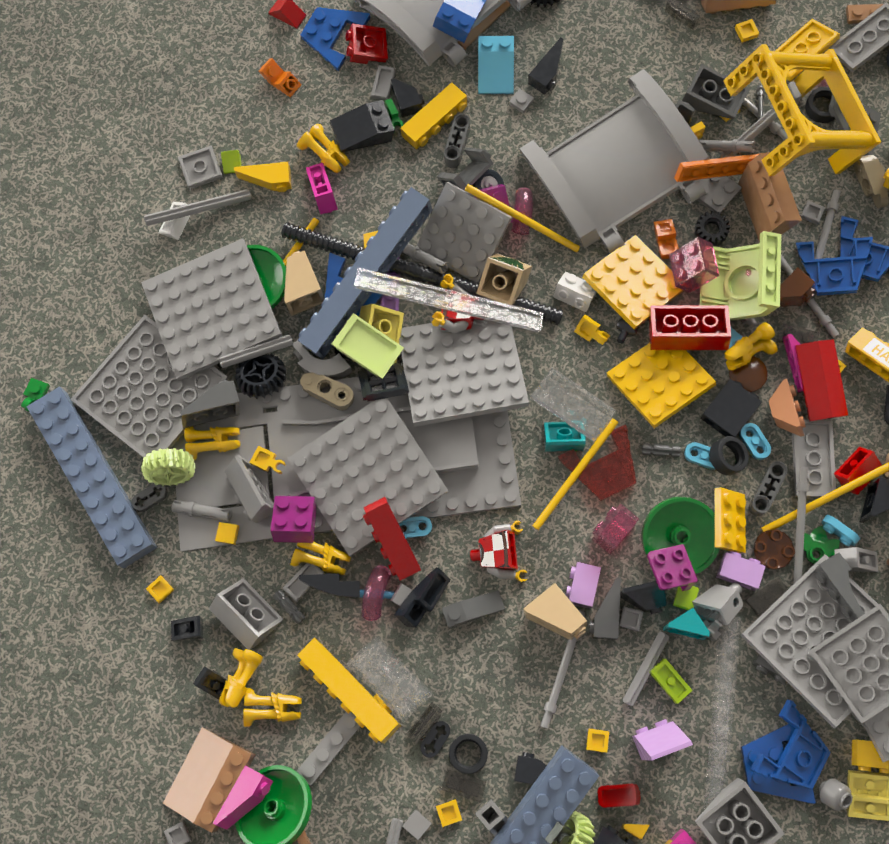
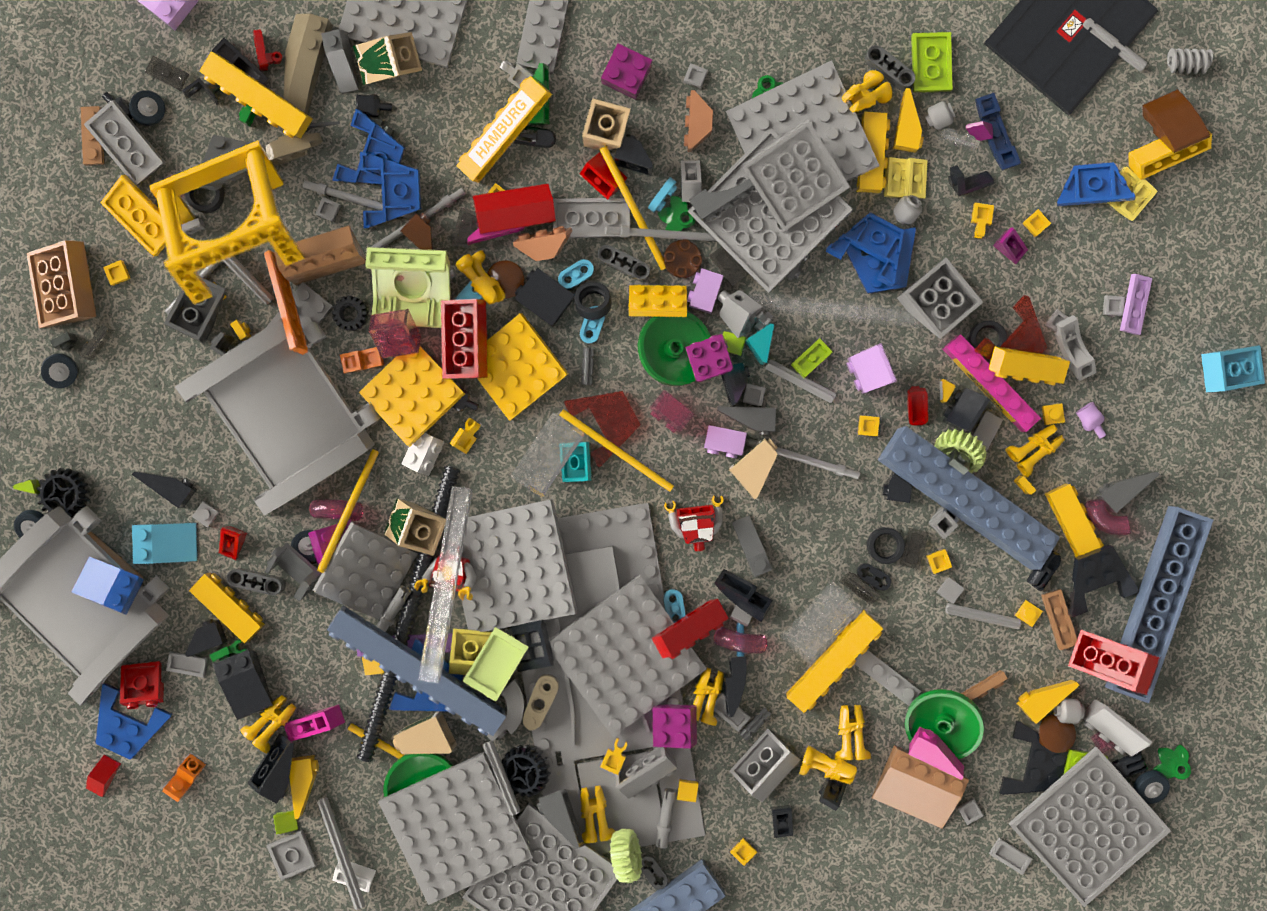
camera: 100 degrees left, 15 degrees up
light grey pin [699,139,755,154] -> none
none -> red slope [219,526,247,560]
none -> black slope [248,733,294,804]

